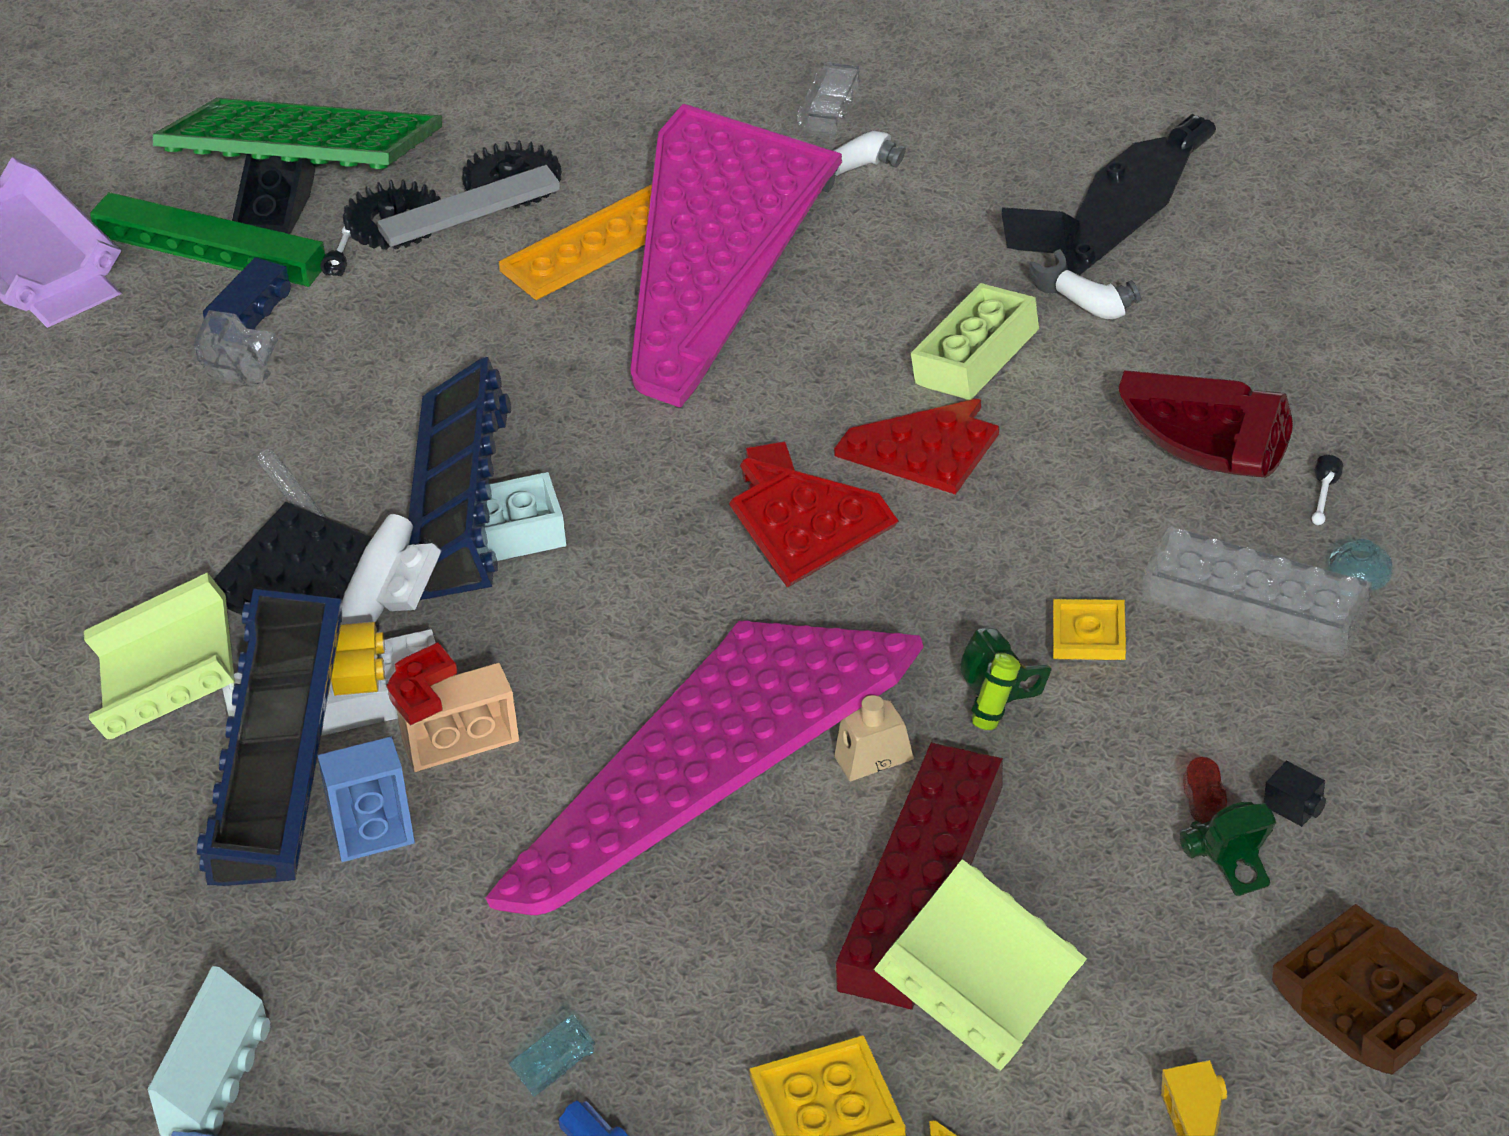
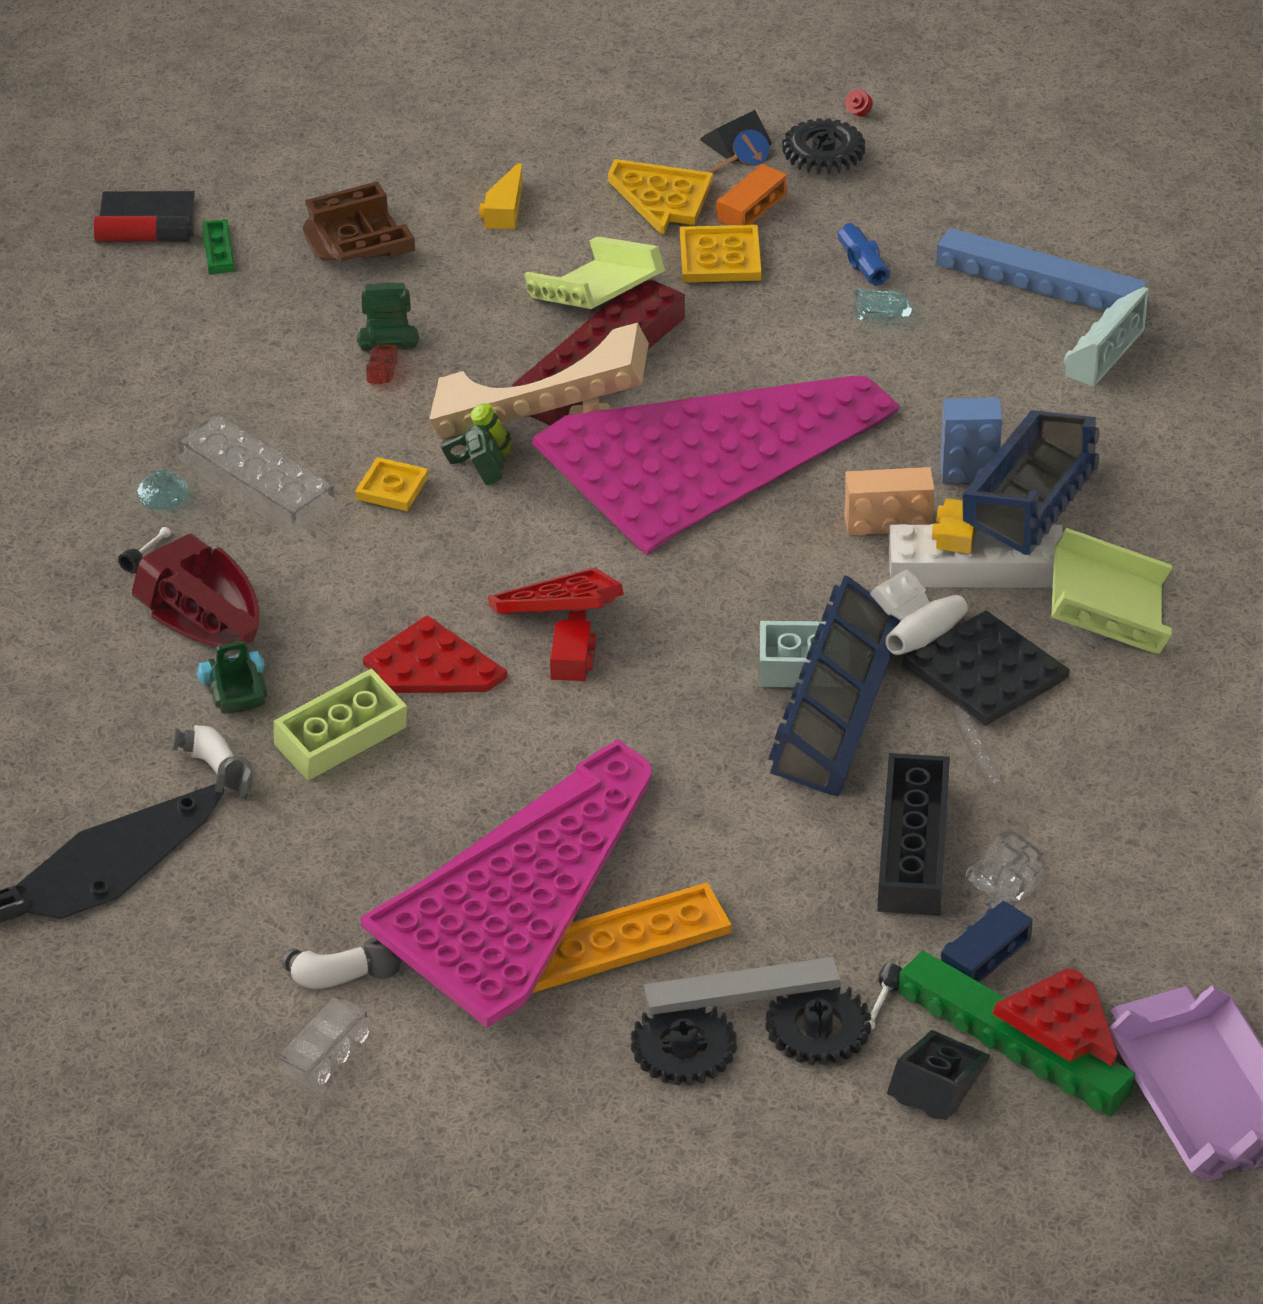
camera: 165 degrees left, 0 degrees up
green plate [153,98,442,169] -> none
red plate [387,642,457,726] -> none
black slope [1002,207,1080,254] -> none
black brick [1264,760,1326,827] -> none
none -> dark green piece [197,641,267,713]
none -> tan arch [429,323,649,439]
none -> black brick [877,753,950,916]
none -> red wing [992,967,1117,1066]

